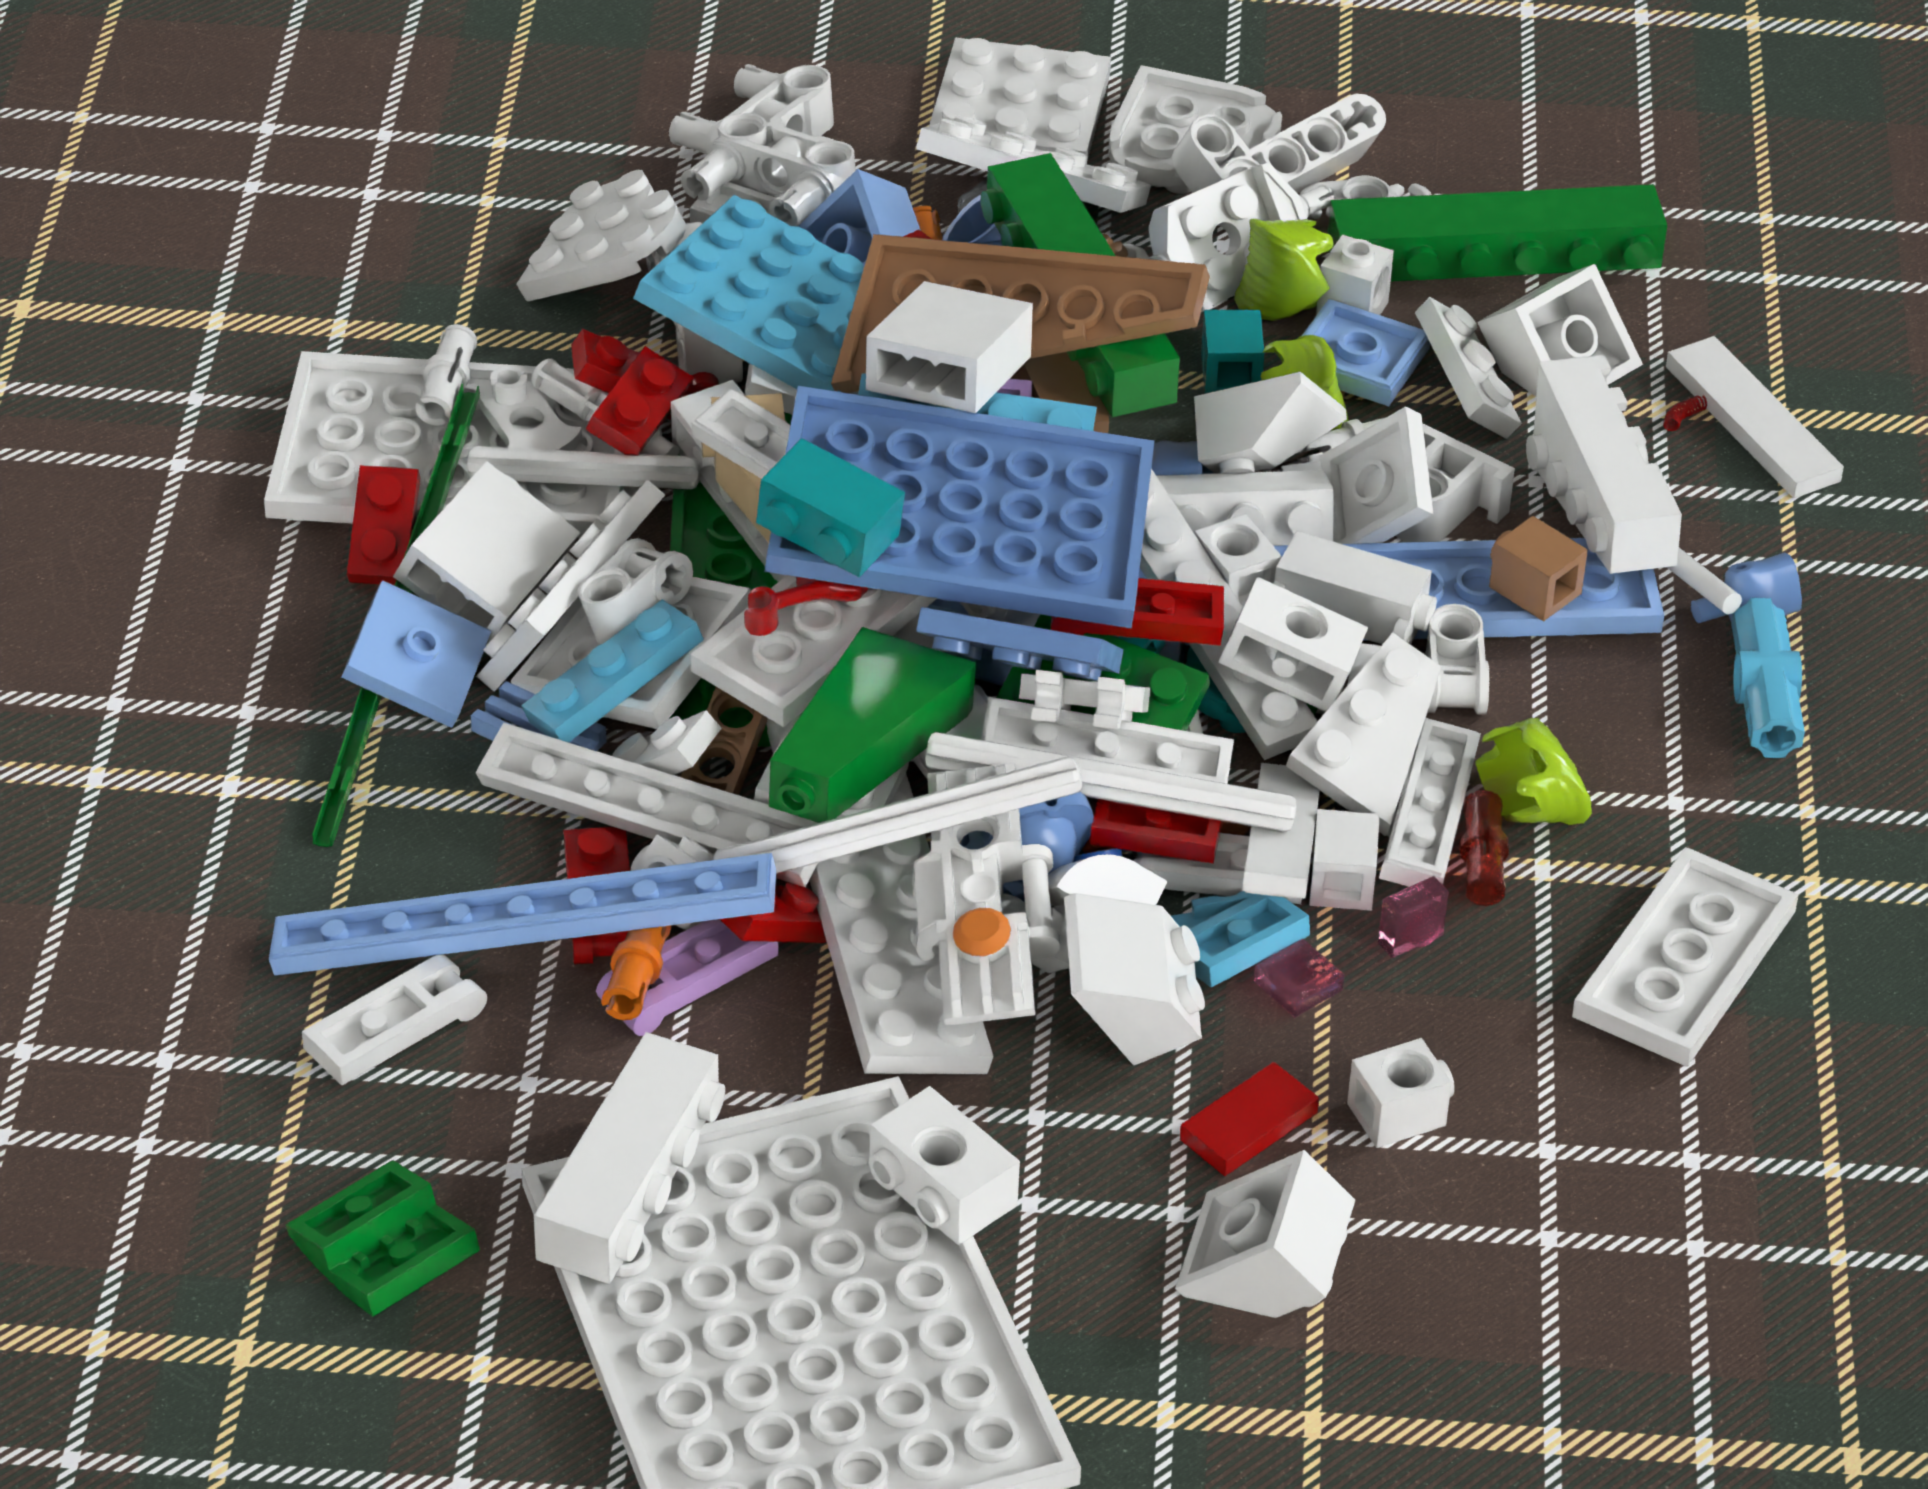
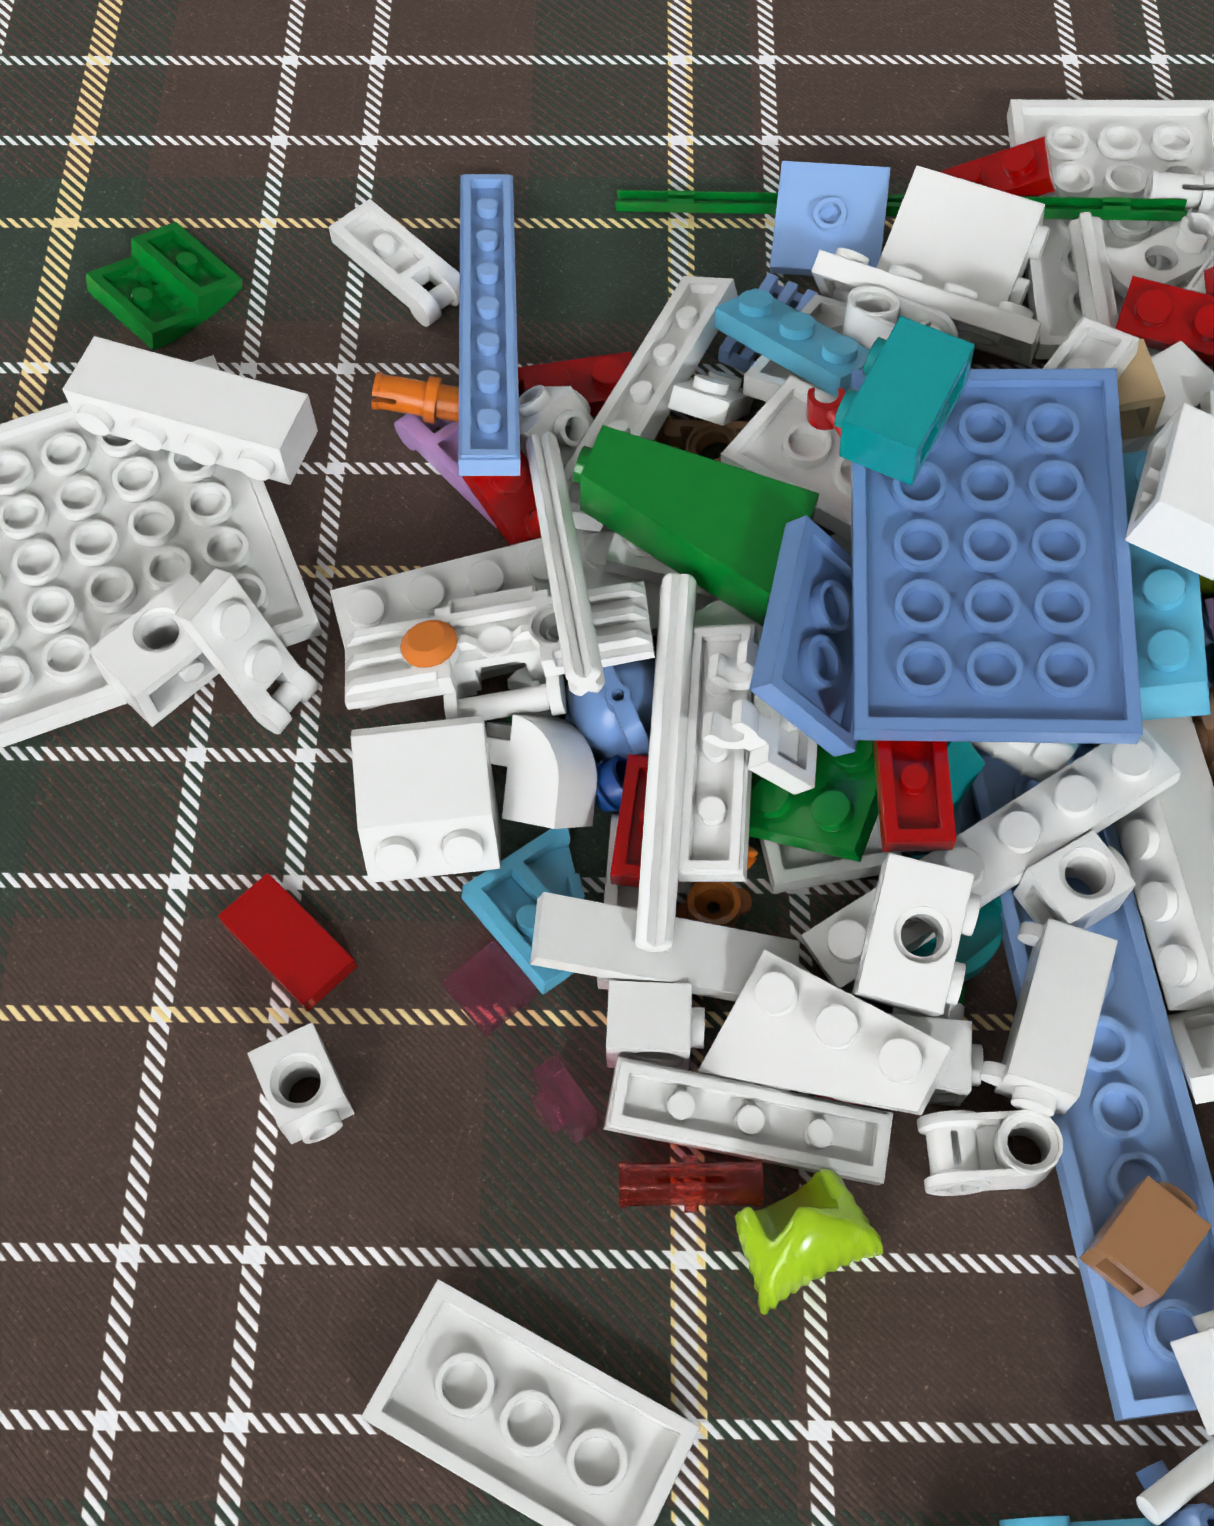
camera: 90 degrees right, 20 degrees up
white slope [1175,1150,1355,1318] -> none
none -> white plate [173,568,319,735]

